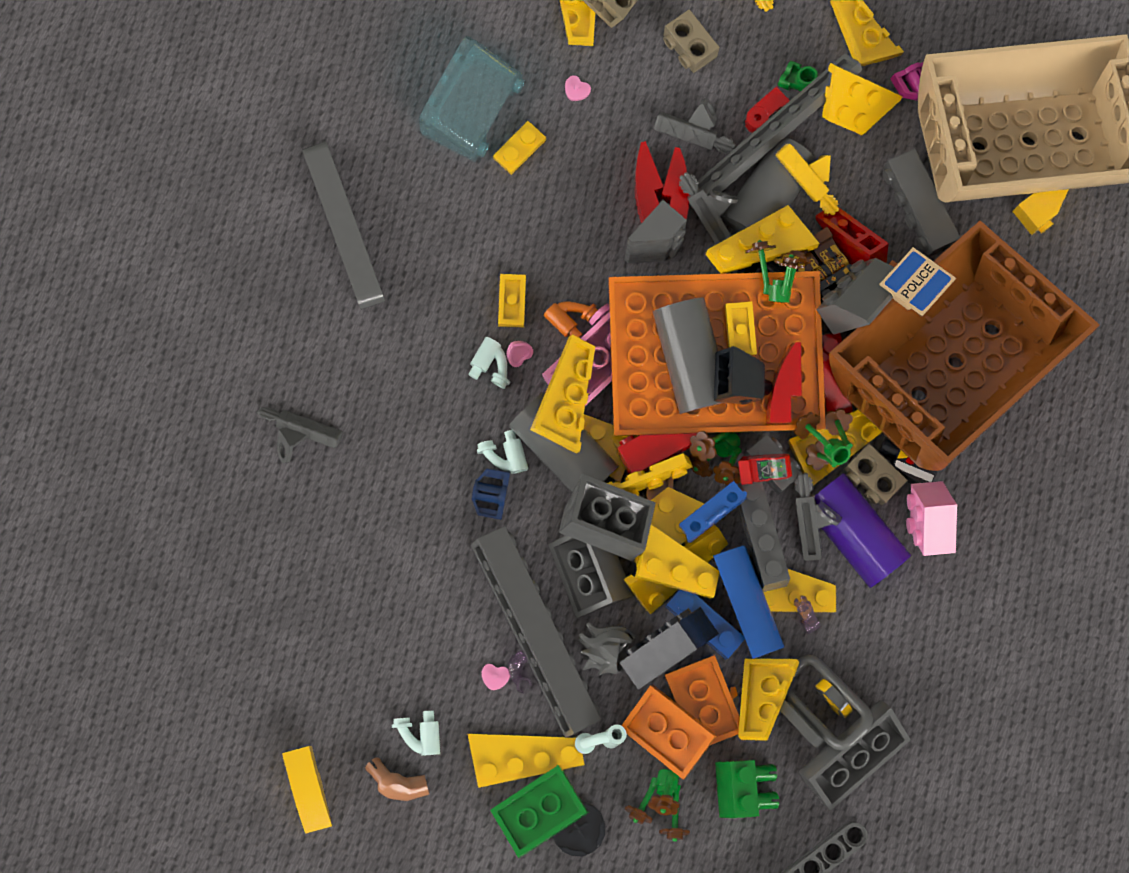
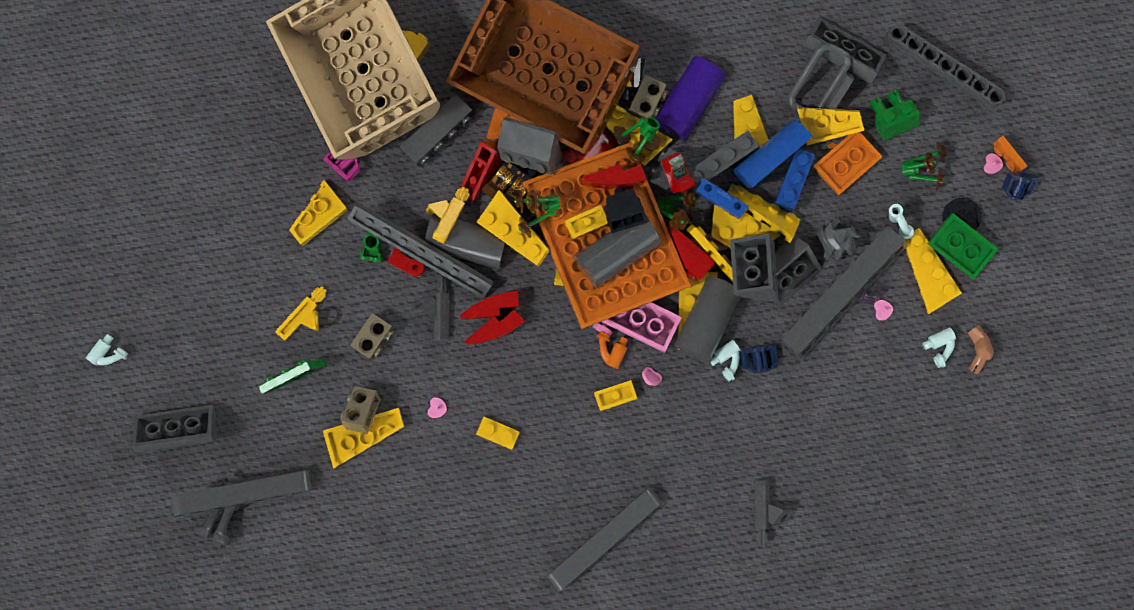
camera: 105 degrees left, 5 degrees up
yellow slope [282,746,332,834] -> none
clear light blue windscreen [419,36,524,162] -> none
light aqua plant [468,337,511,389] -> none
yellow wing [530,335,595,453] -> none
brick [620,607,719,690] -> none
orange plate [621,685,717,780] -> none
dark grey slope [624,200,687,263] -> none
yellow wing [635,525,720,598] -> none
dark grey piece [679,172,738,245] -> none
dark grey piece [794,473,842,561] -> none
arm [794,595,821,634] -> none
piece [815,679,853,719] -> none
yellow wing [822,63,902,135] -> none
piece [879,247,956,316] -> none
bright pink brick [906,481,957,556] -> none

